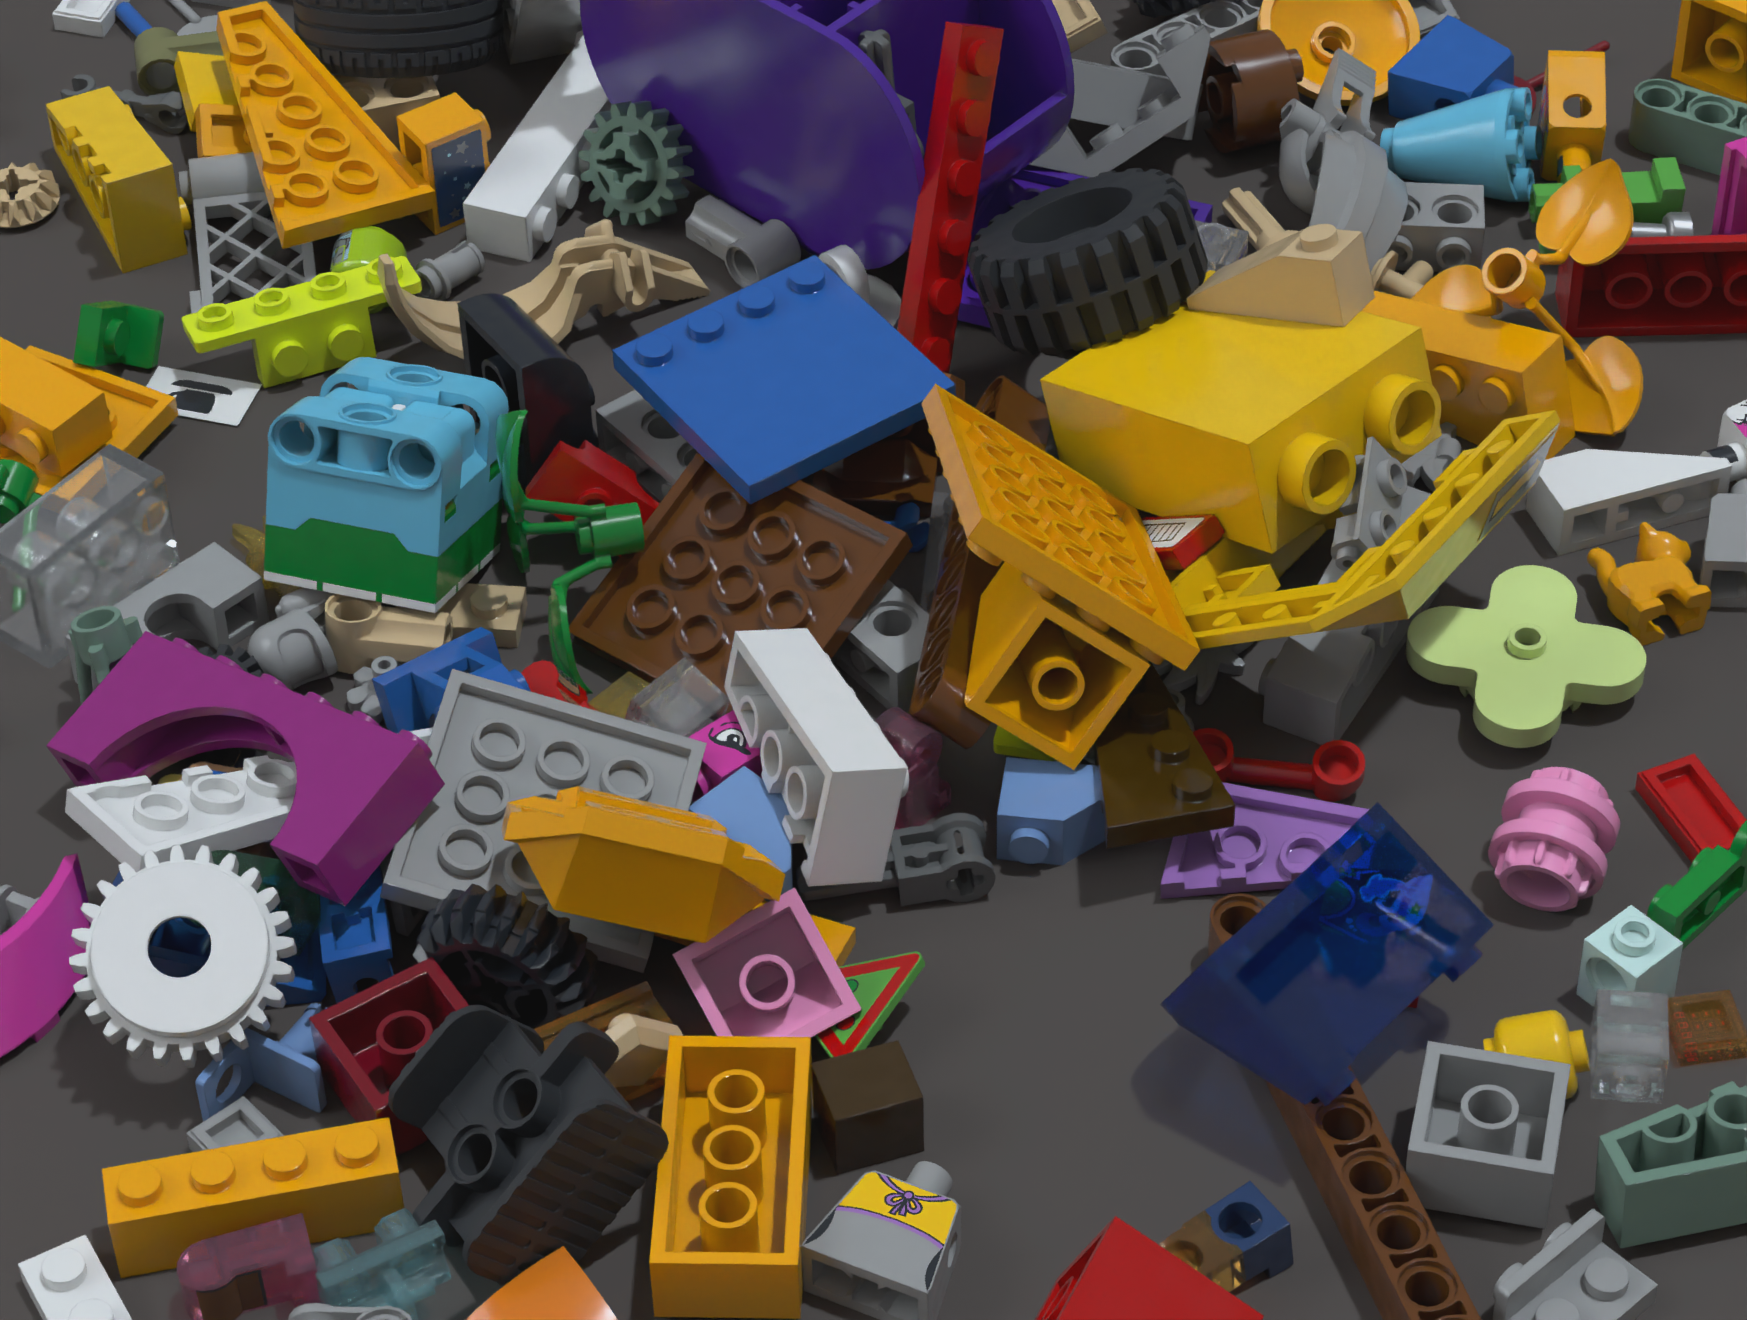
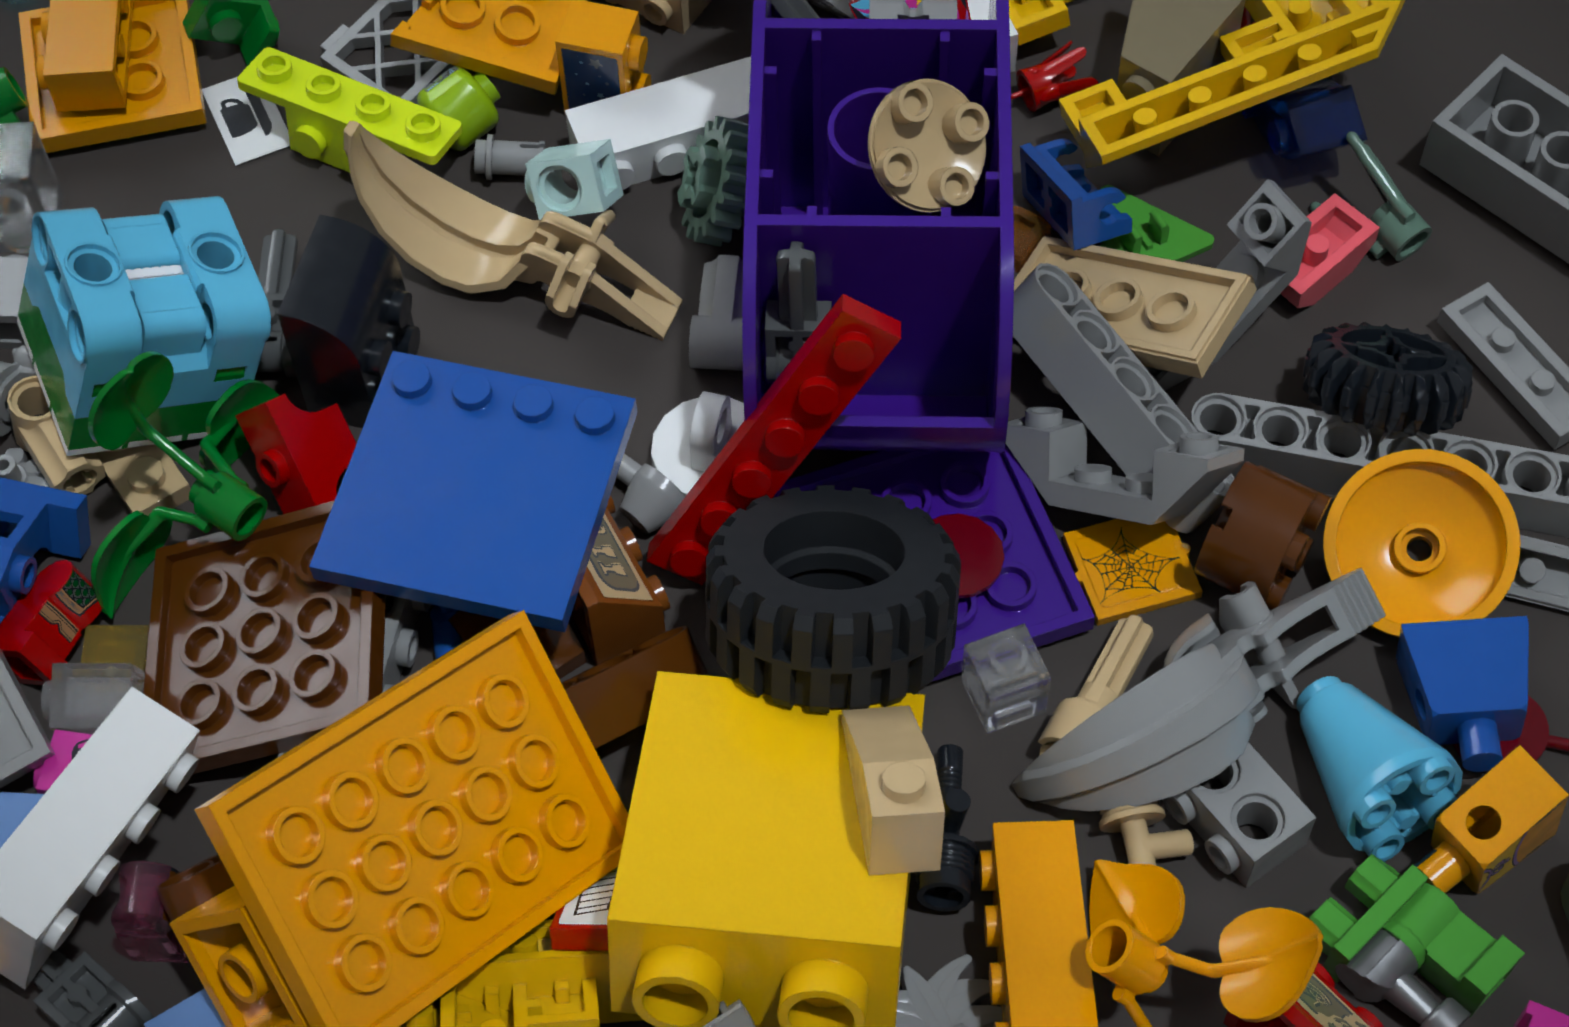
camera: 50 degrees right, 15 degrees up
none -> light aqua brick [525,139,624,220]
none -> light orange piece [1063,519,1203,626]

